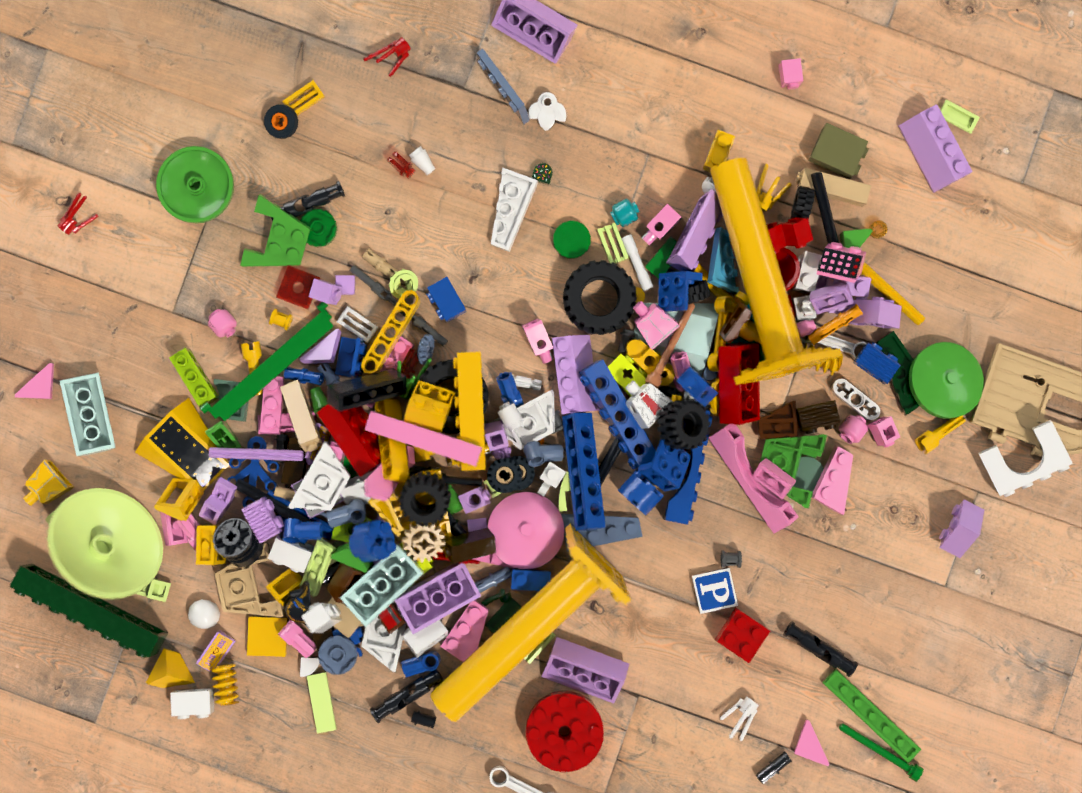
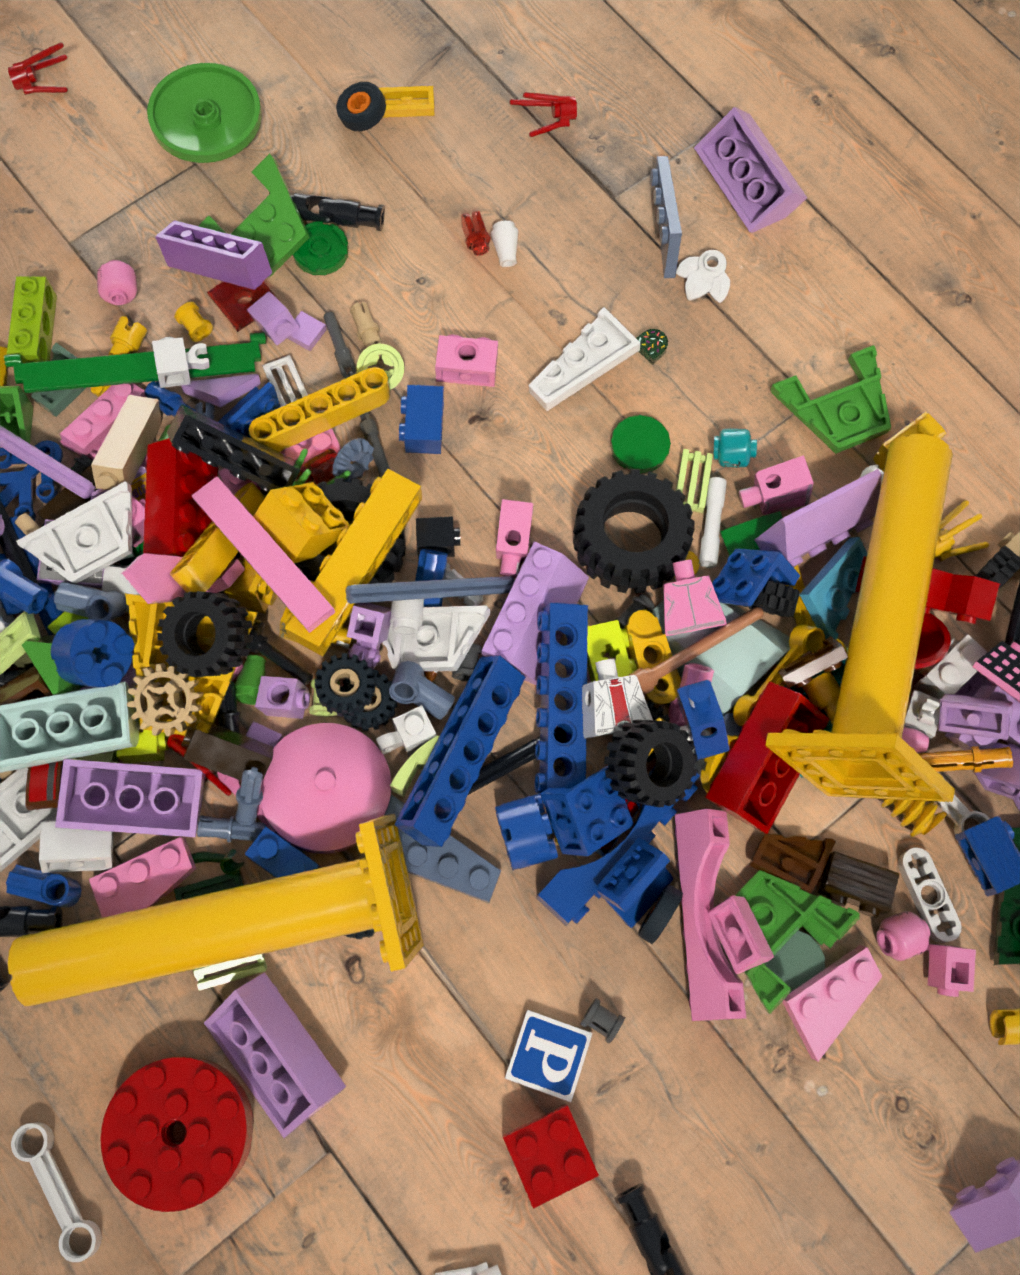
camera: 30 degrees right, 15 degrees down
none -> white brick [152,337,210,388]
none -> medium lavender brick [155,220,272,290]
none -> sand blue axle [235,767,263,825]
none -> sand blue axle [345,576,515,604]
none -> black brick [416,517,461,558]
none -> bright pink brick [435,335,498,387]
none -> blue bracket [595,838,673,928]
none -> black bush [638,884,683,944]
none -> bright green wing [770,345,891,454]

